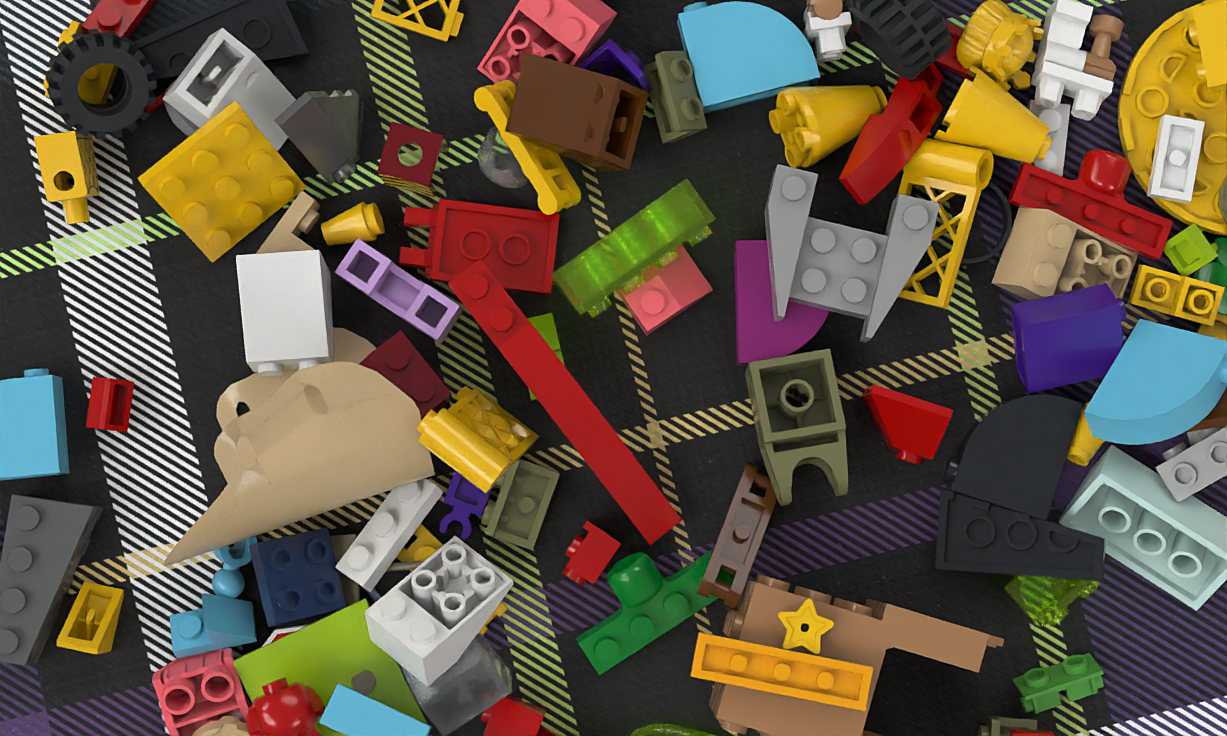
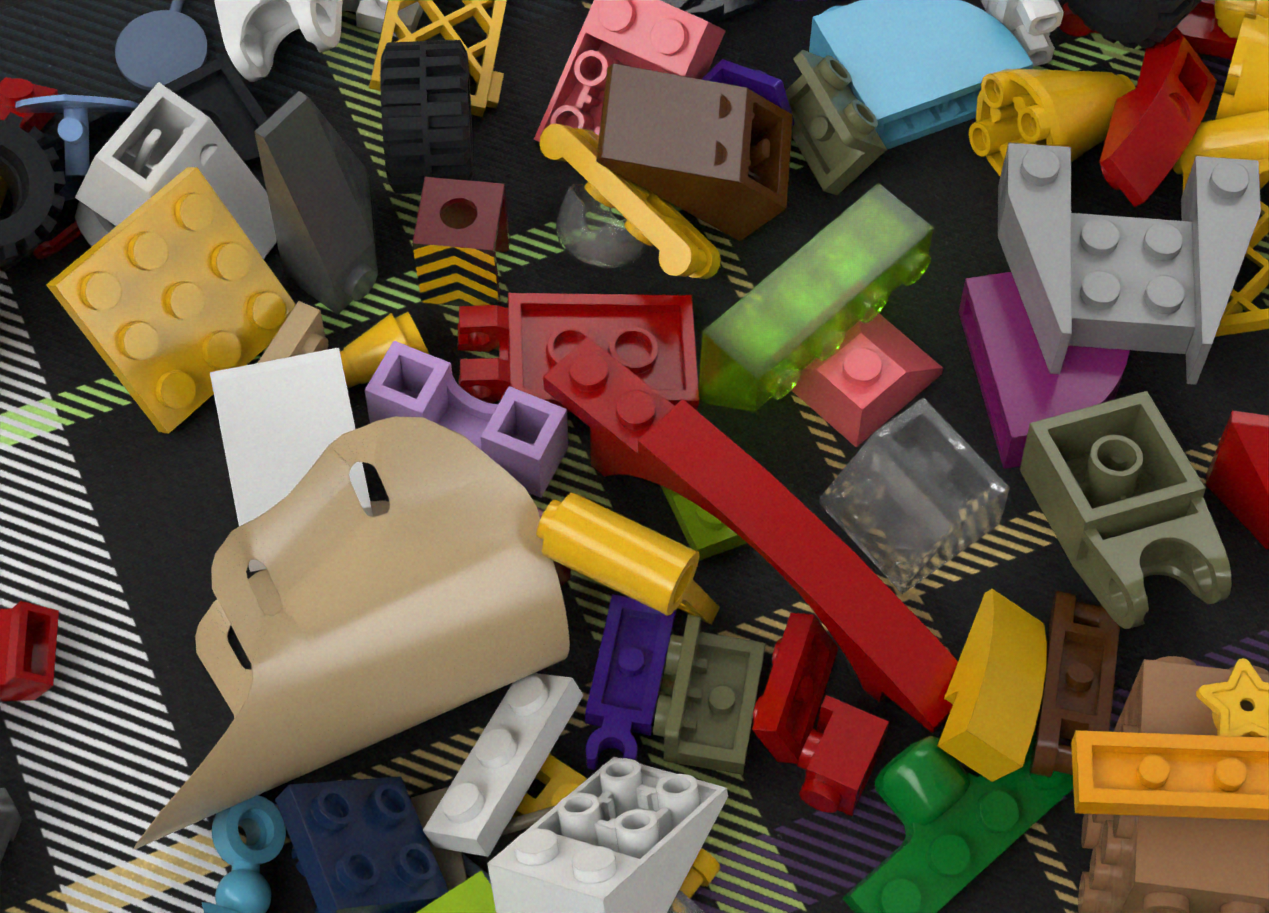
camera: 10 degrees left, 25 degrees down
none -> light blue shield [16,94,139,176]
none -> black tyre [380,40,473,194]
none -> red plate [752,613,838,764]
none -> clear slope [819,398,1010,594]
none -> yellow slope [937,589,1047,782]

